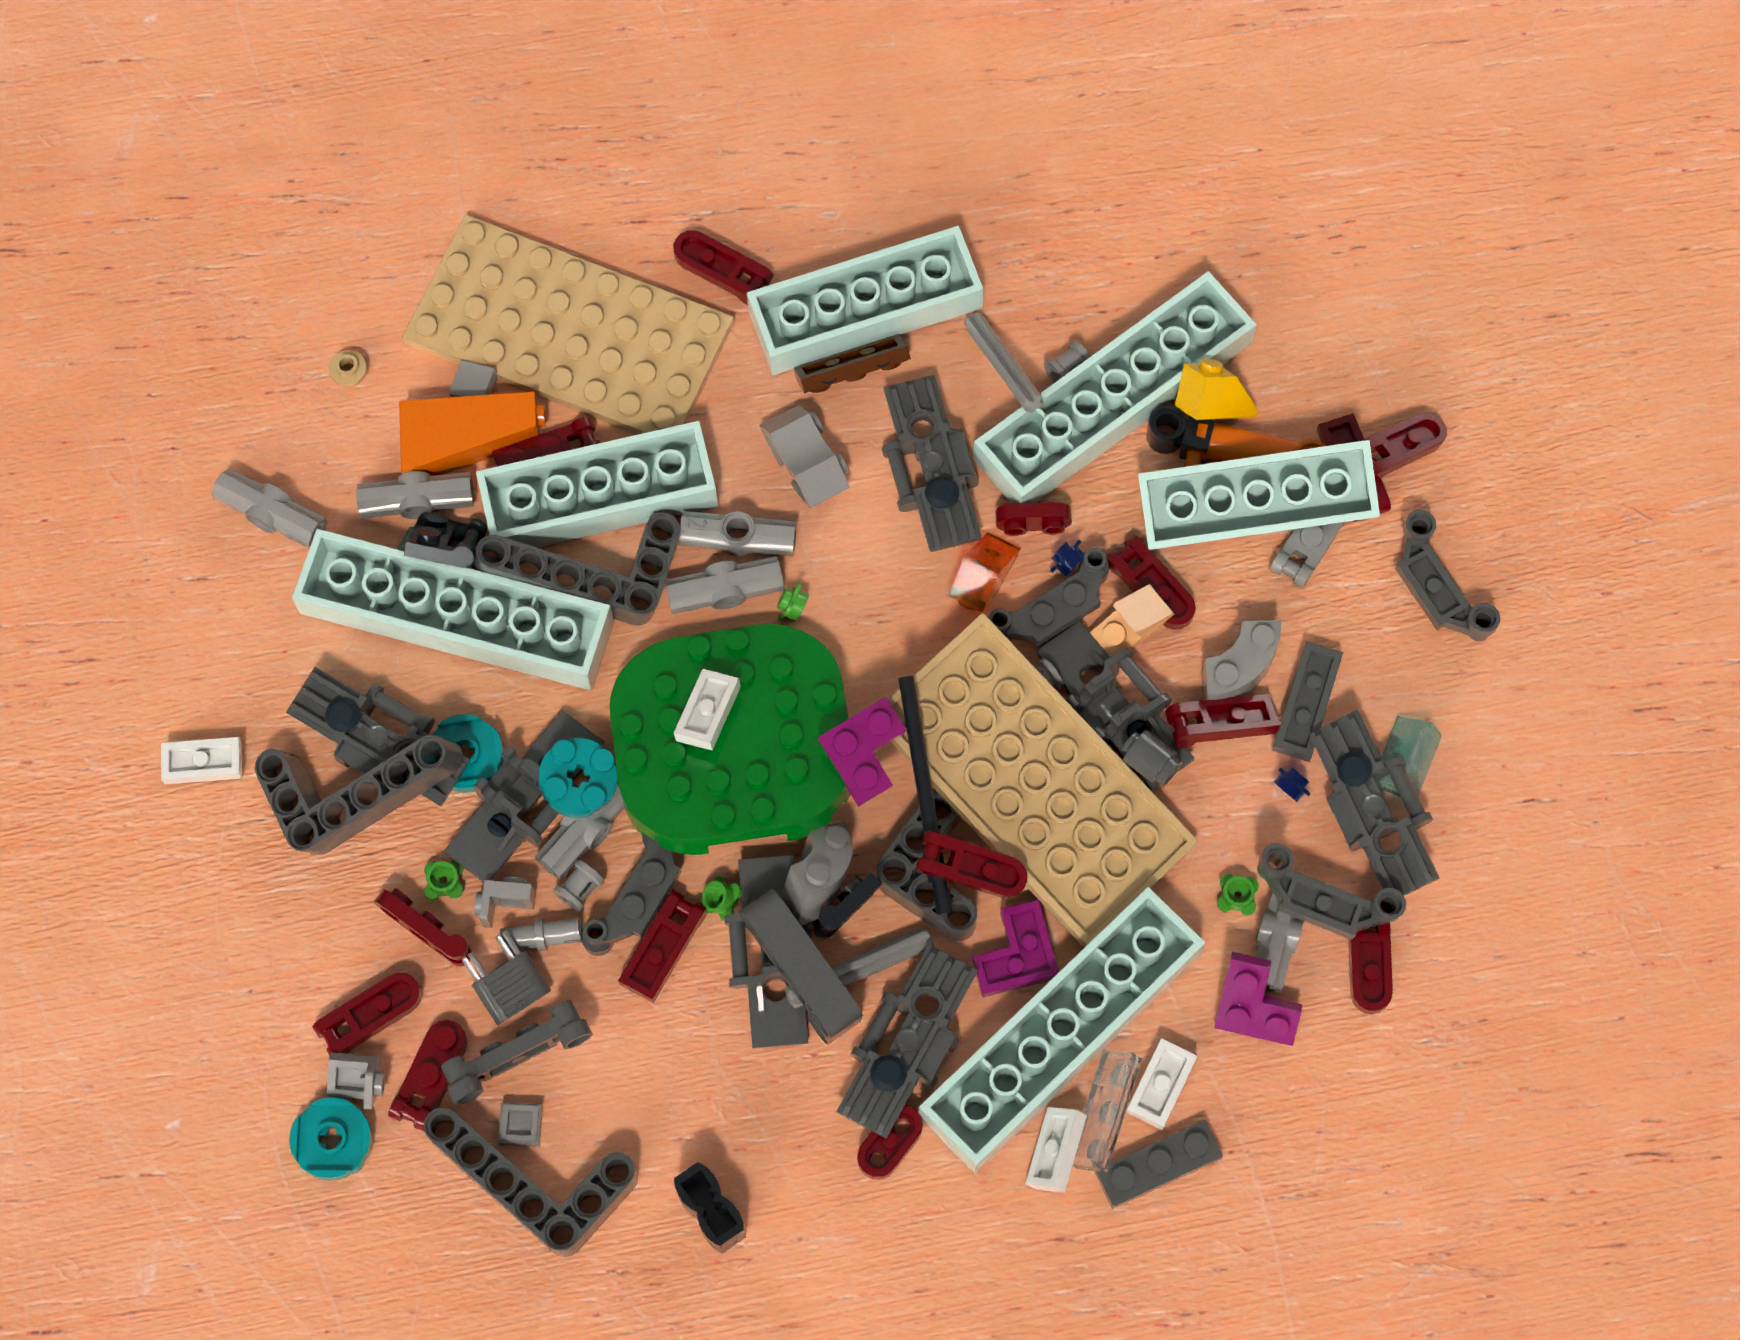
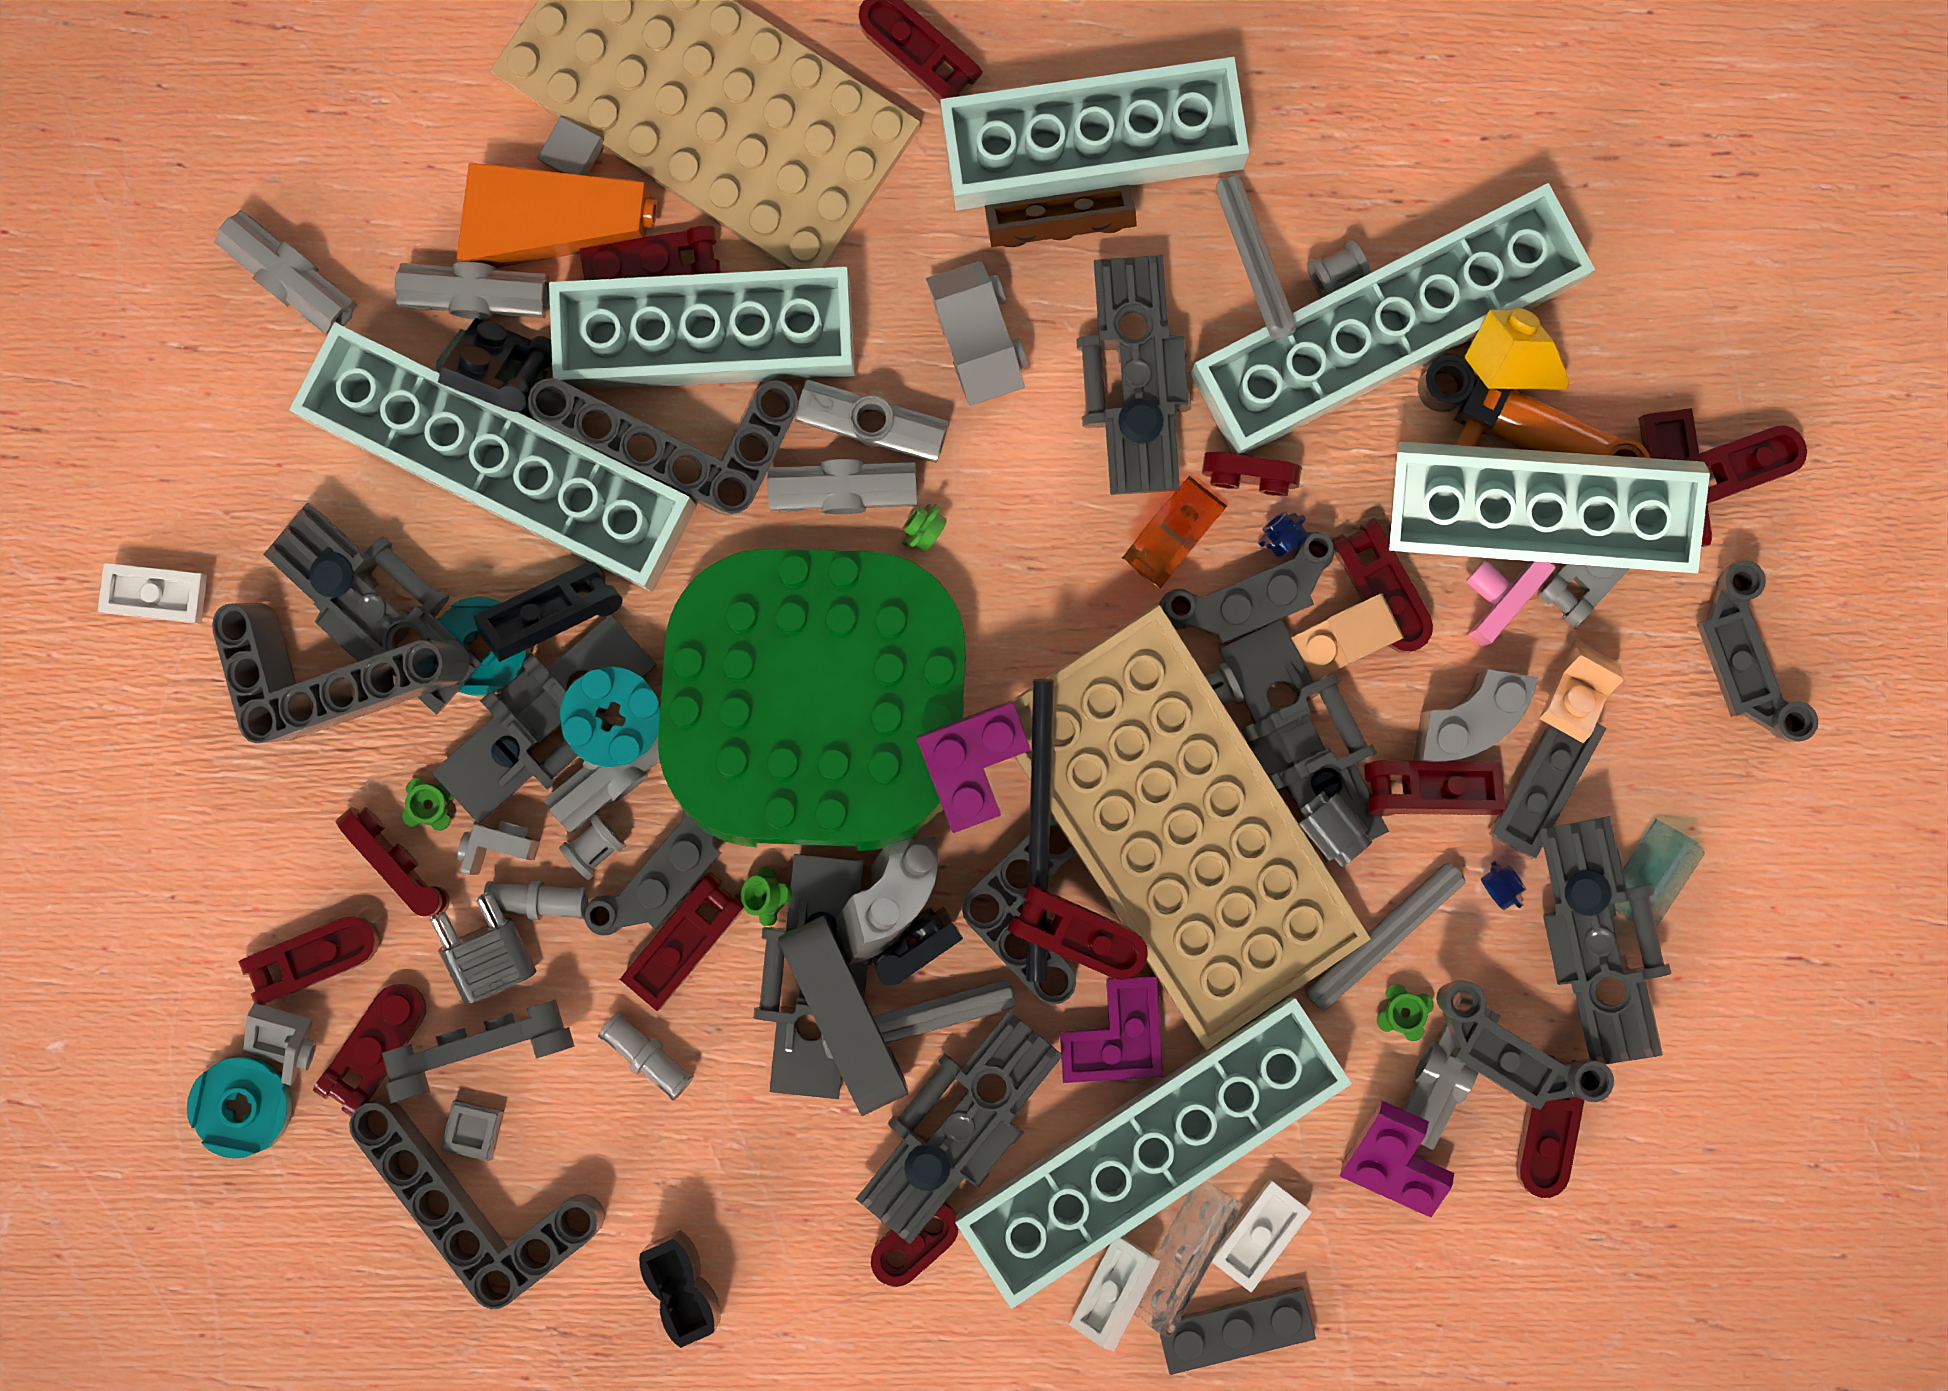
camera: 15 degrees right, 15 degrees up
tan plate [329,350,367,387] -> none
white plate [674,669,741,750] -> none
none -> black plate [474,562,623,662]
none -> light grey pin [598,1012,694,1101]
none -> light grey axle [1306,863,1466,1010]
none -> bright pink tile [1466,560,1556,647]
none -> light nougat slope [1539,640,1624,743]

